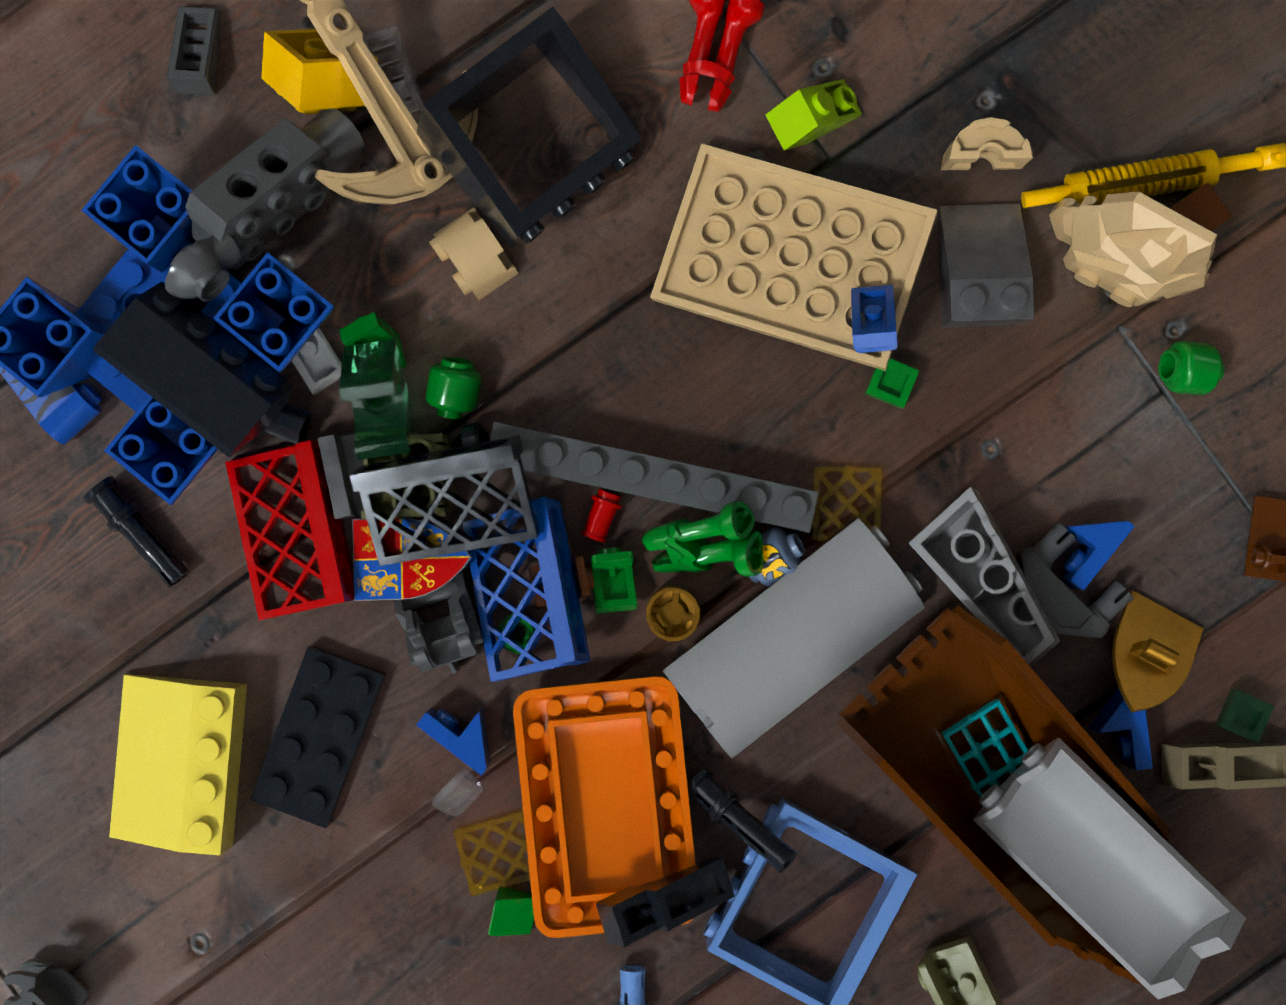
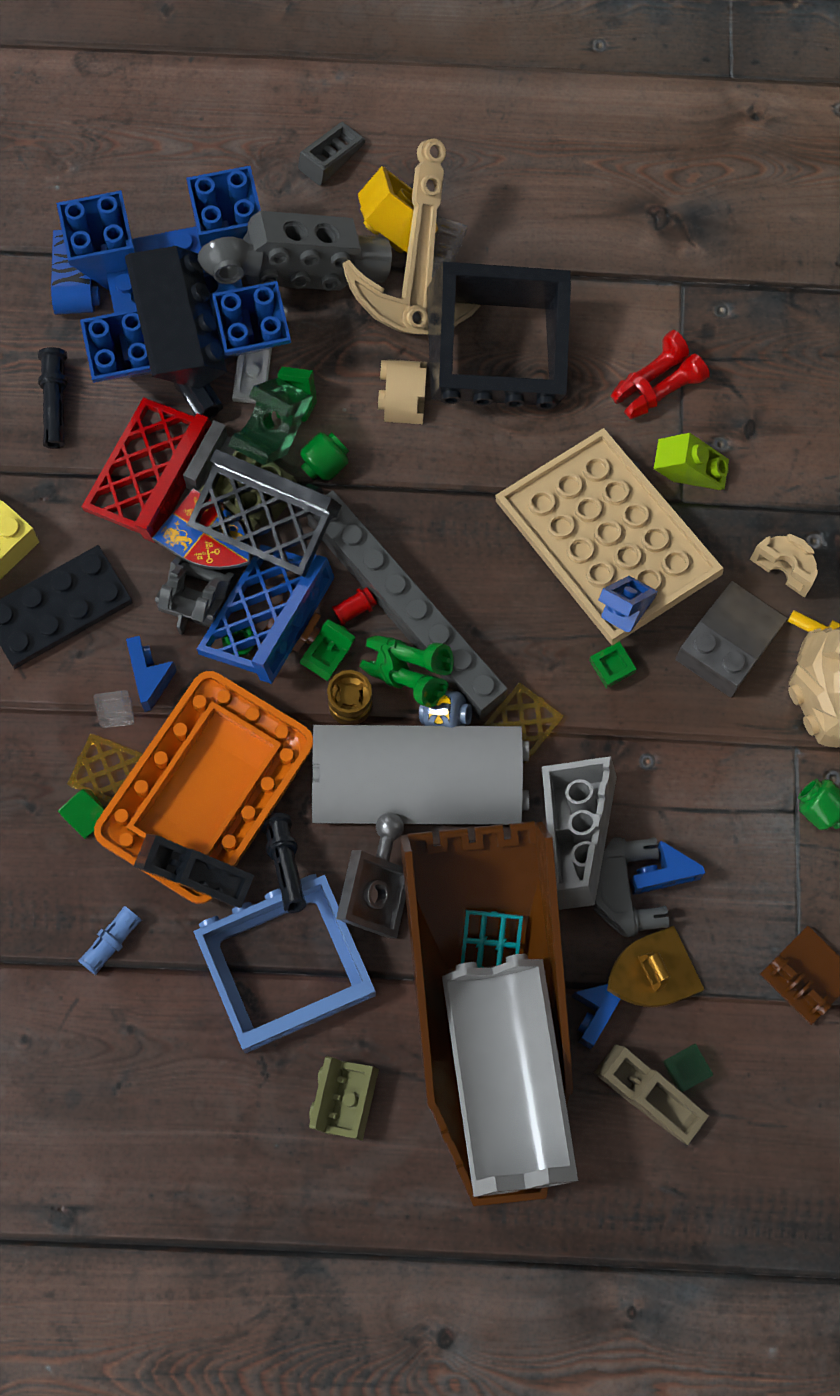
camera: 40 degrees right, 15 degrees down
none -> flat silver plate [336,813,406,938]

